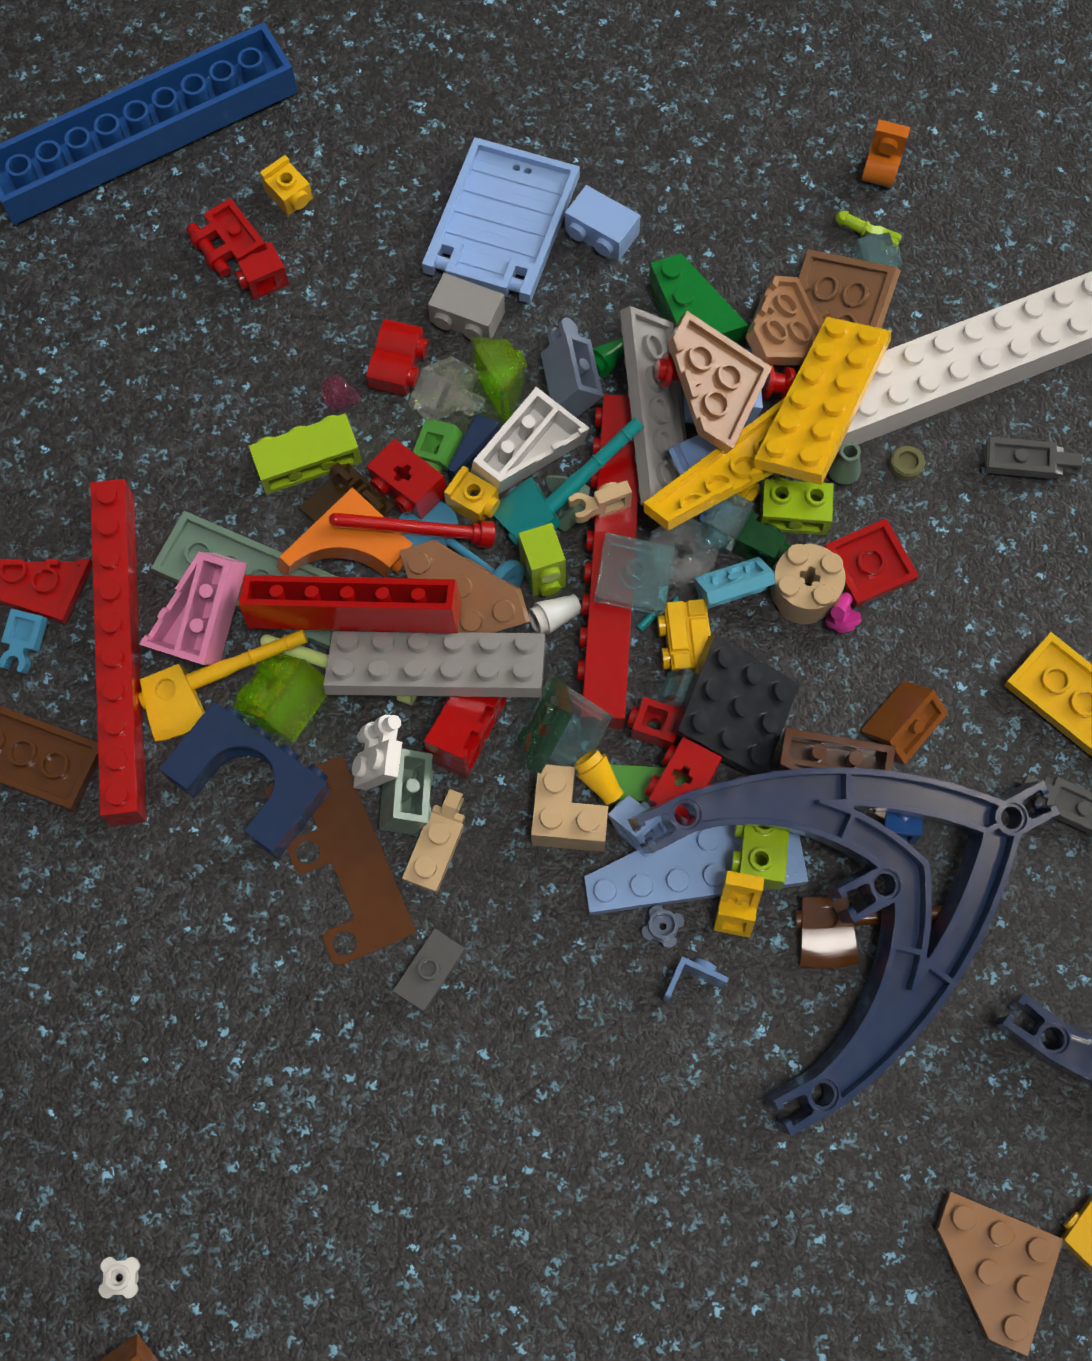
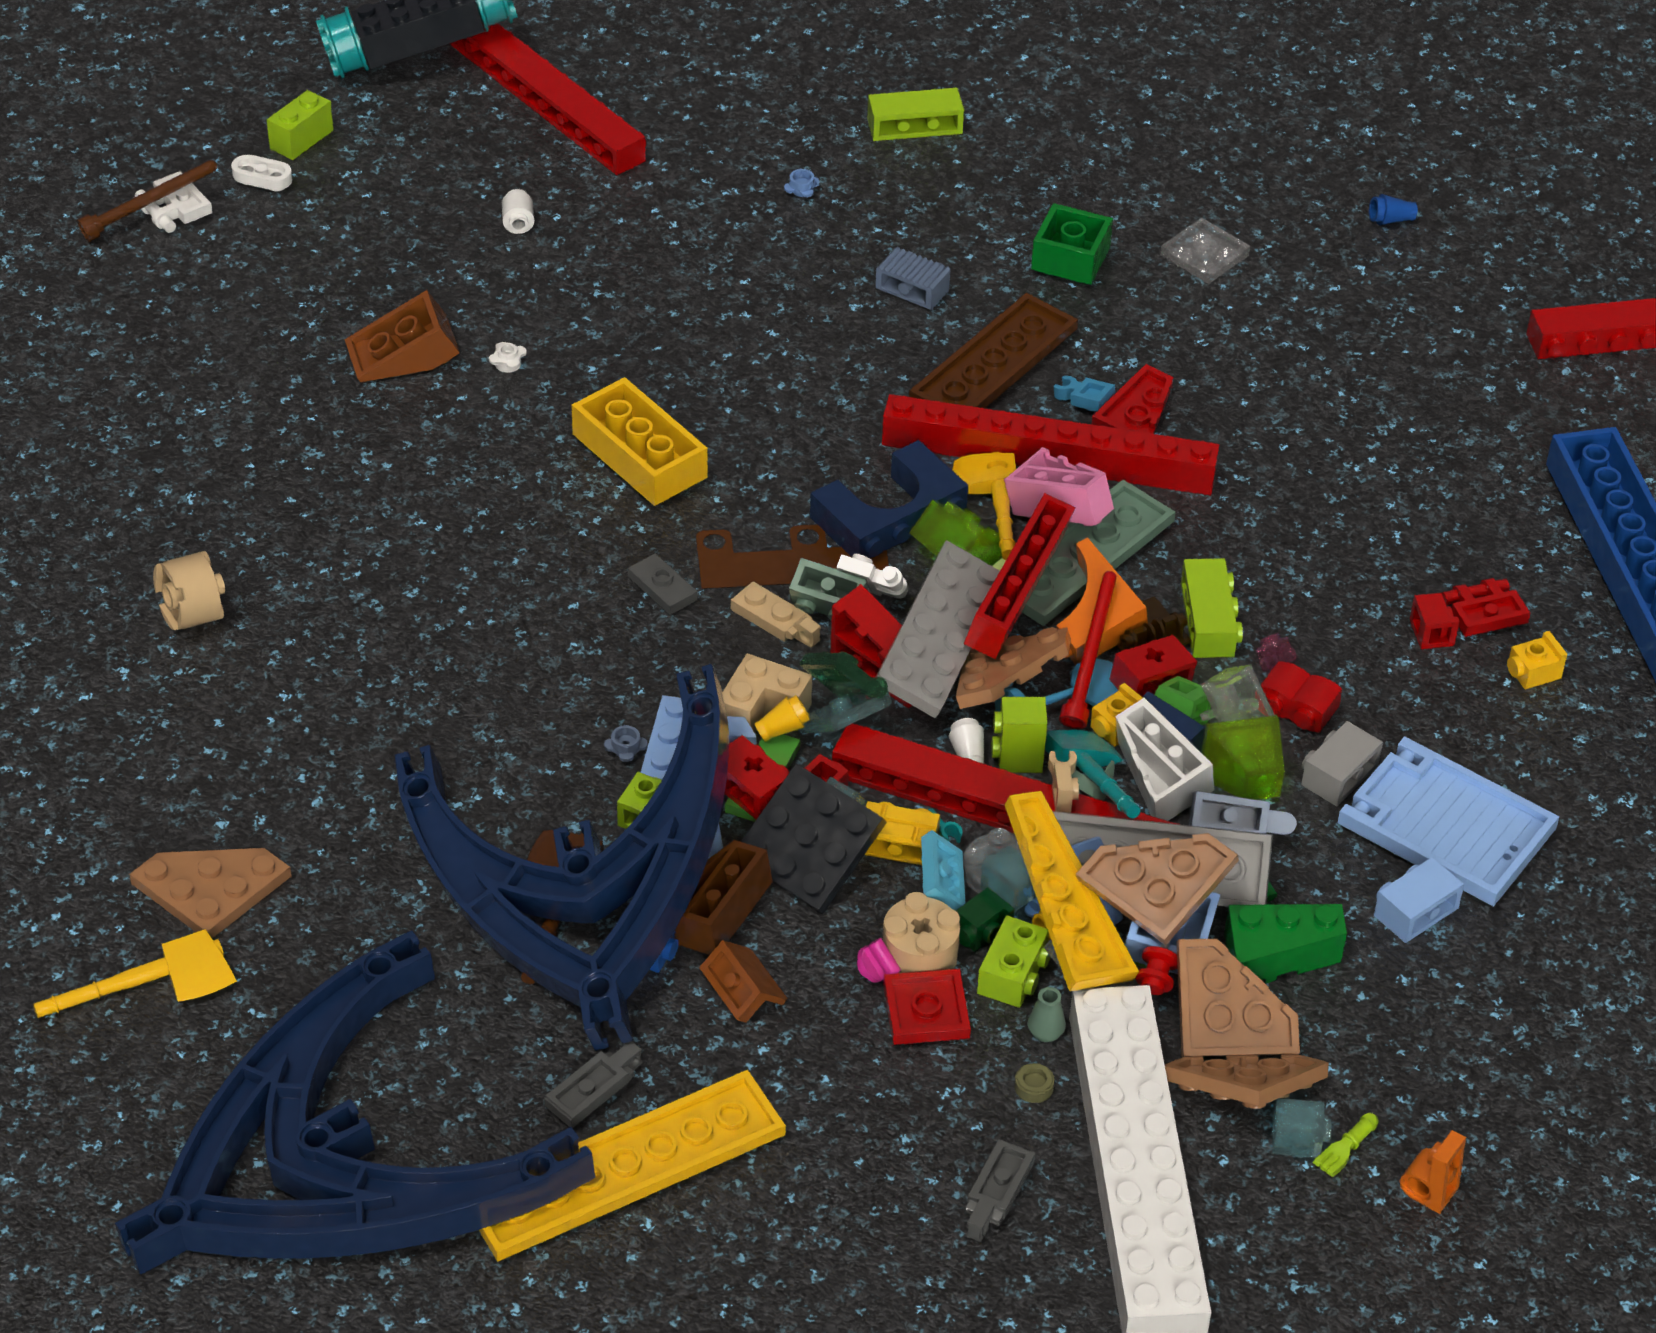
camera: 105 degrees right, 25 degrees down
clear light blue plate [594,532,675,615] -> none
medium blue bracket [663,956,729,1003] -> none
yellow slope [713,870,765,938] -> none
yellow plate [754,317,891,485] -> none
none -> yellow brick [572,377,708,506]

